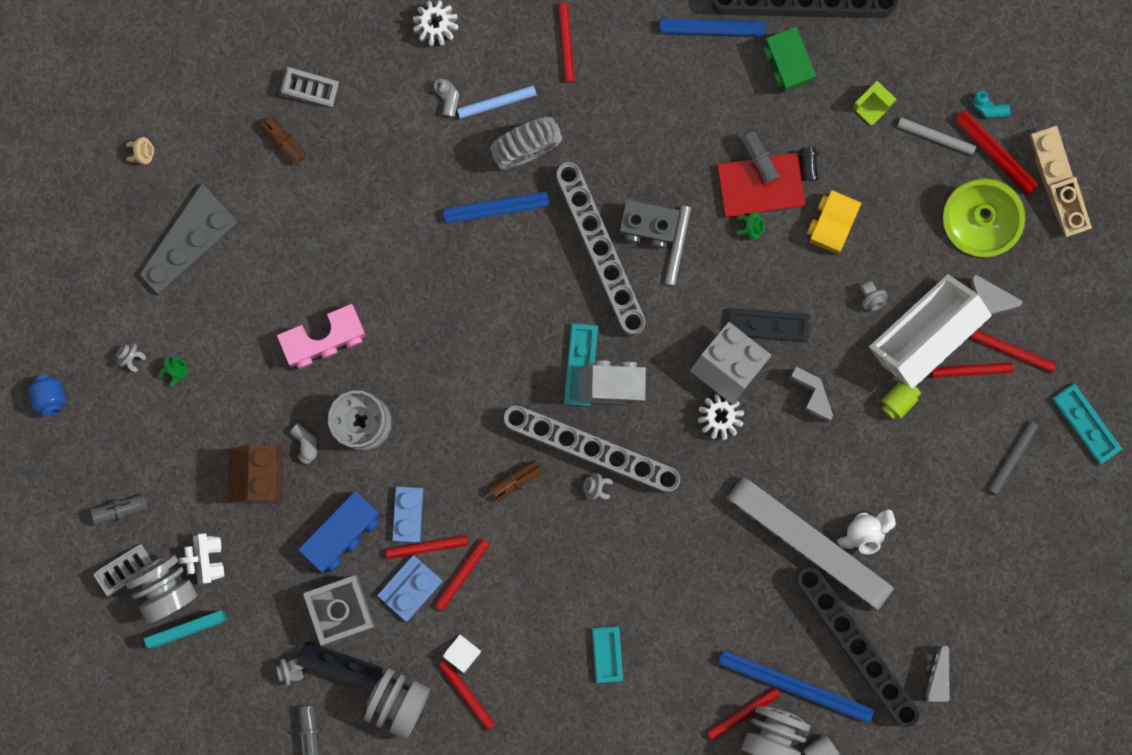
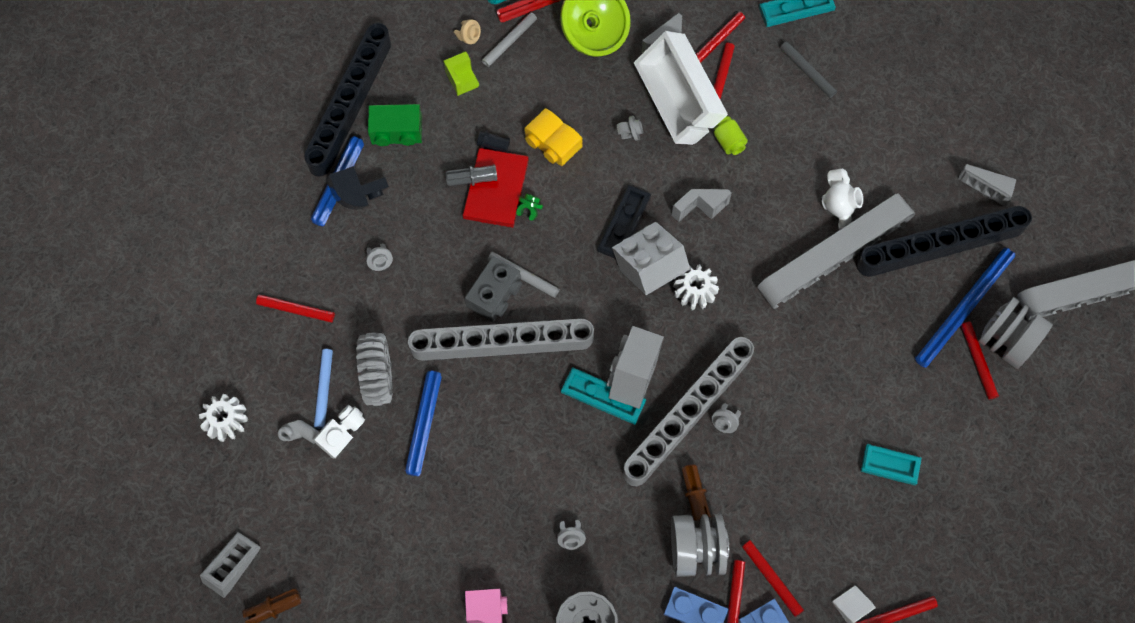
camera: 75 degrees left, 15 degrees down
none -> white plate [313,405,365,458]
none -> black brick [326,166,389,210]
none -> light grey plate [366,243,393,271]
none -> tan plate [454,19,481,44]
none -> light grey plate [557,520,586,550]
none -> light grey wheel [671,514,729,577]

